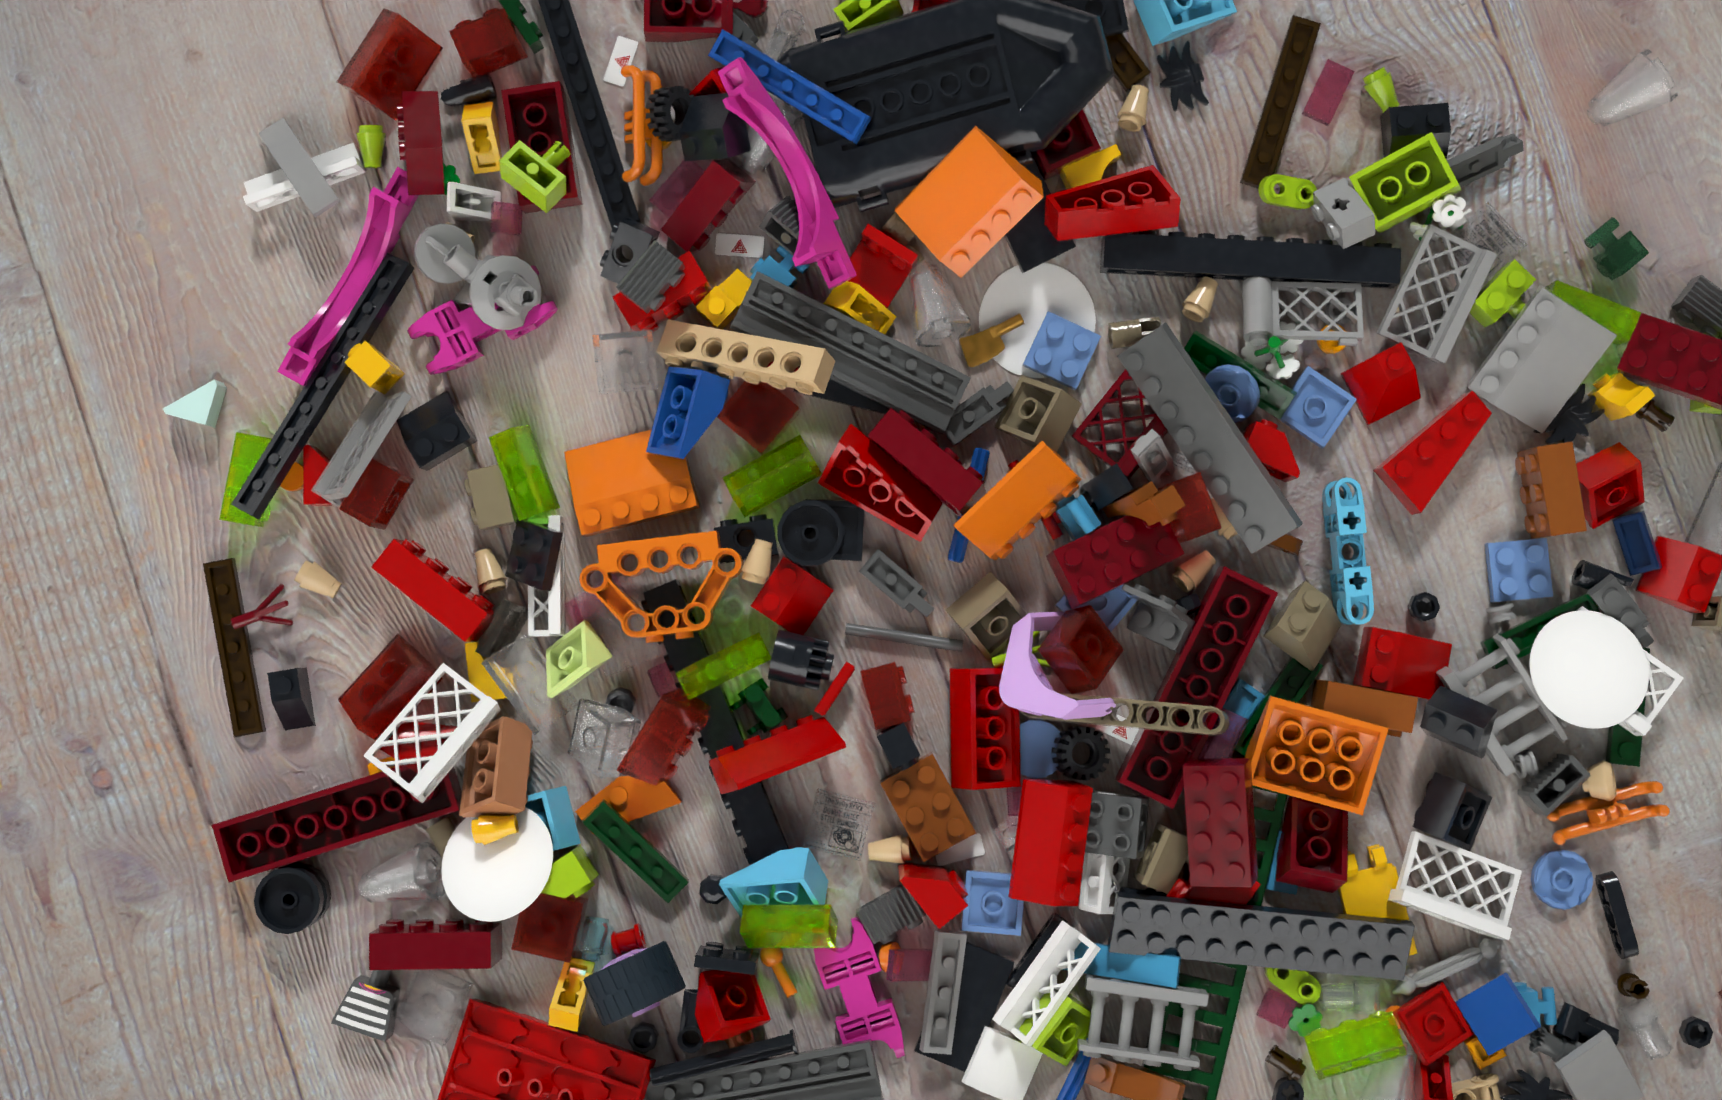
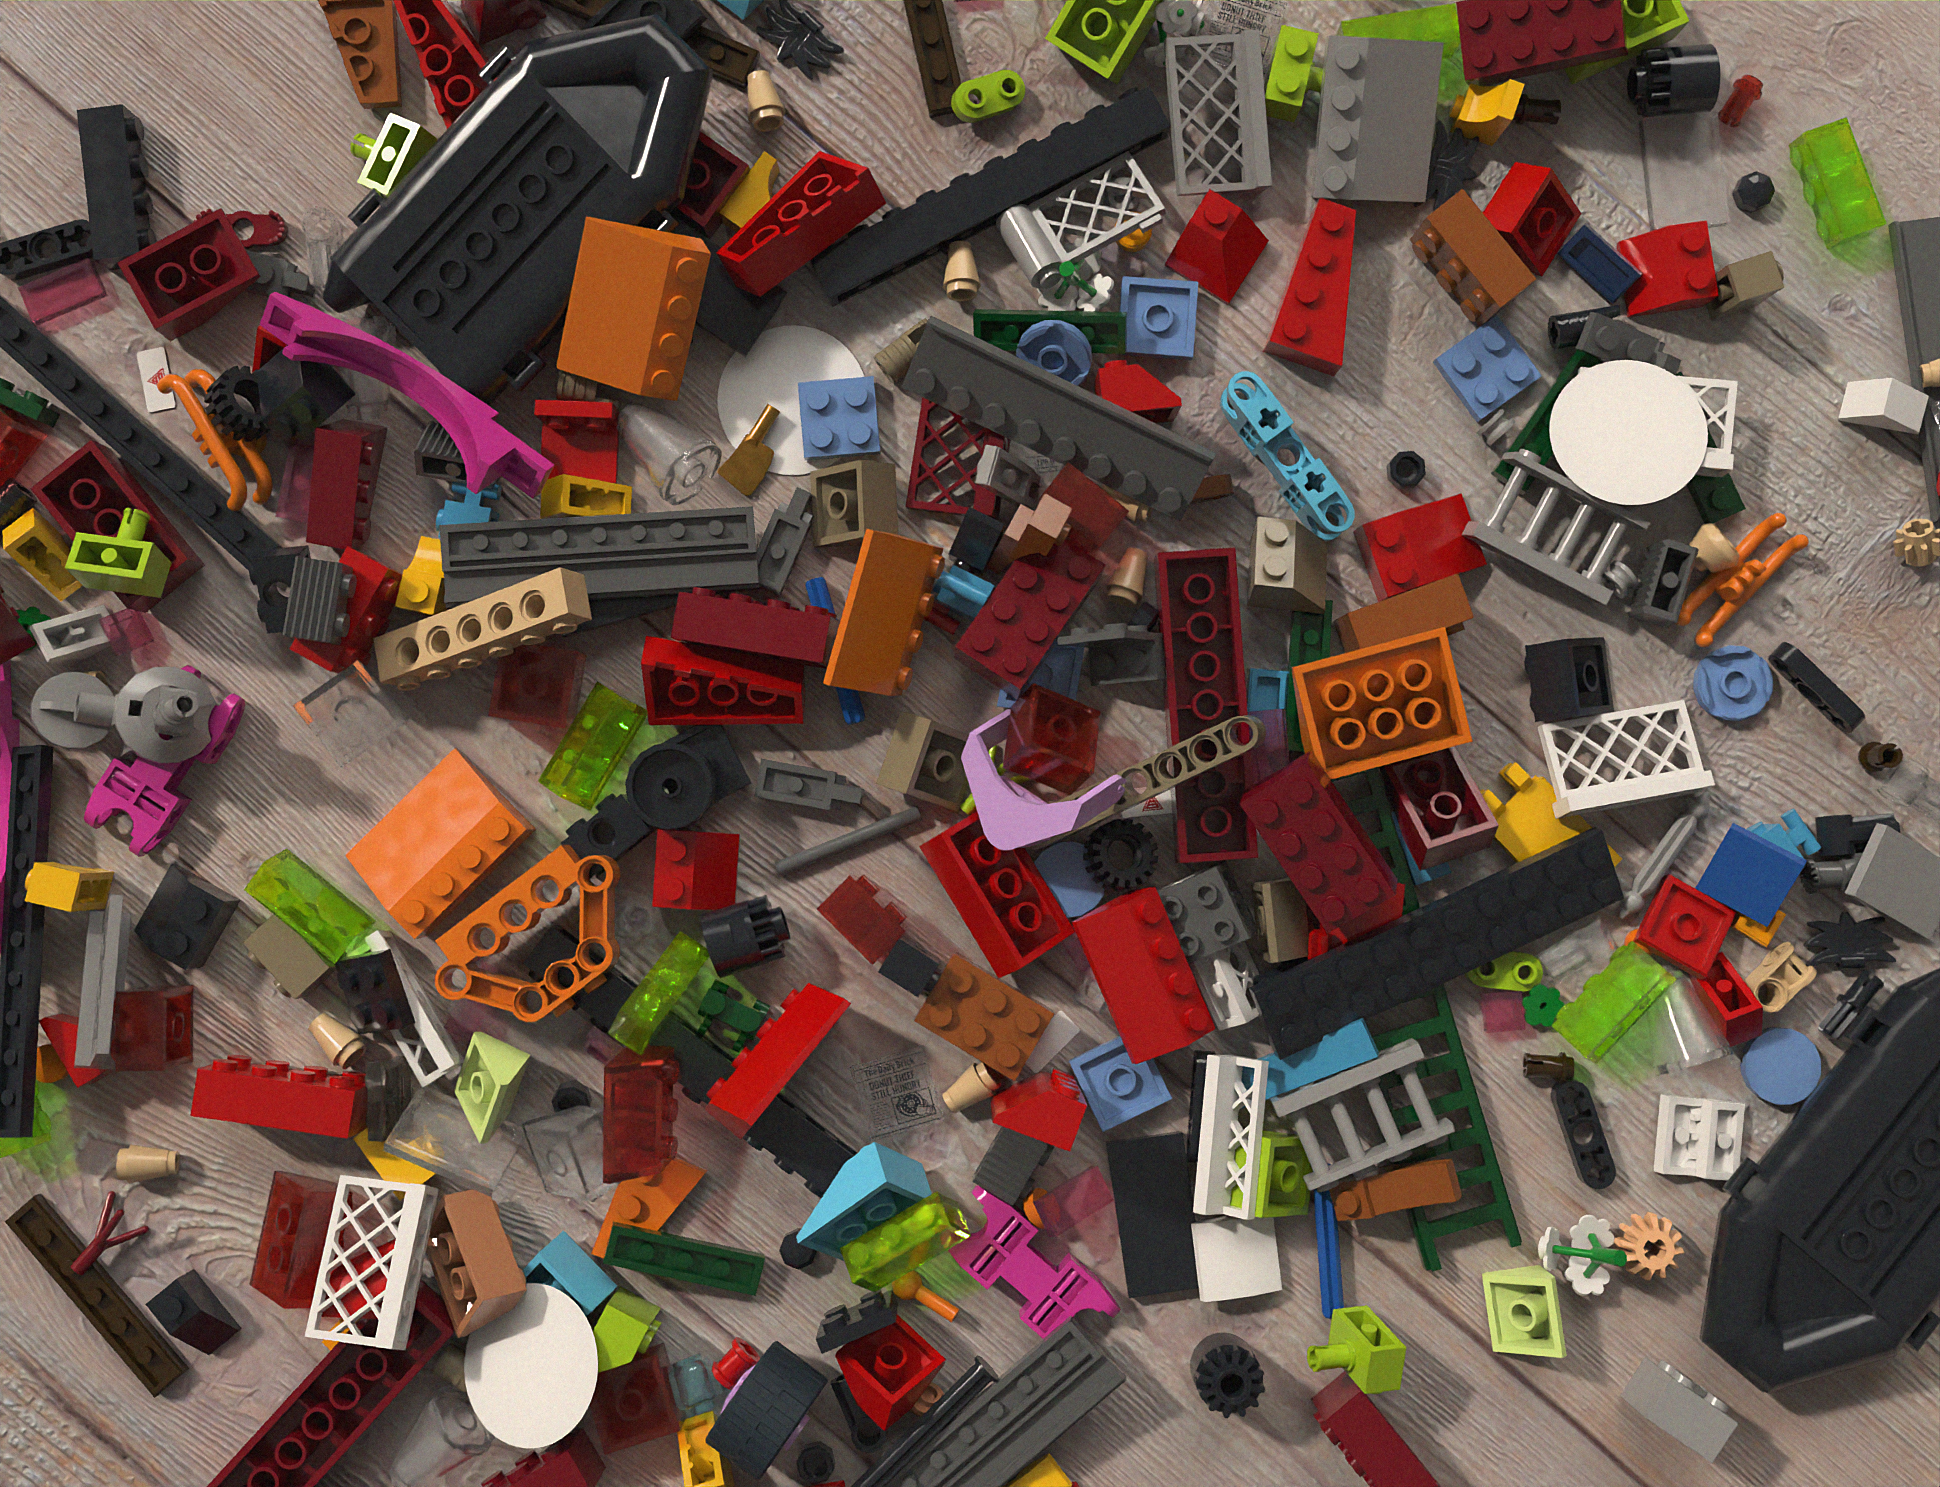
camera: 40 degrees left, 0 degrees up
yellow cone [471,815,519,845] -> none
blue slope [646,366,730,459] -> none
blue tile [708,29,872,144] -> none
white sticker [715,233,764,258] -> none
tan cone [741,539,773,585] -> none
red tile [814,661,855,716] -> none
light grey plate [919,930,967,1055] -> none
light grey brick [1311,178,1375,249] -> none
black slope [1420,686,1498,759] -> none

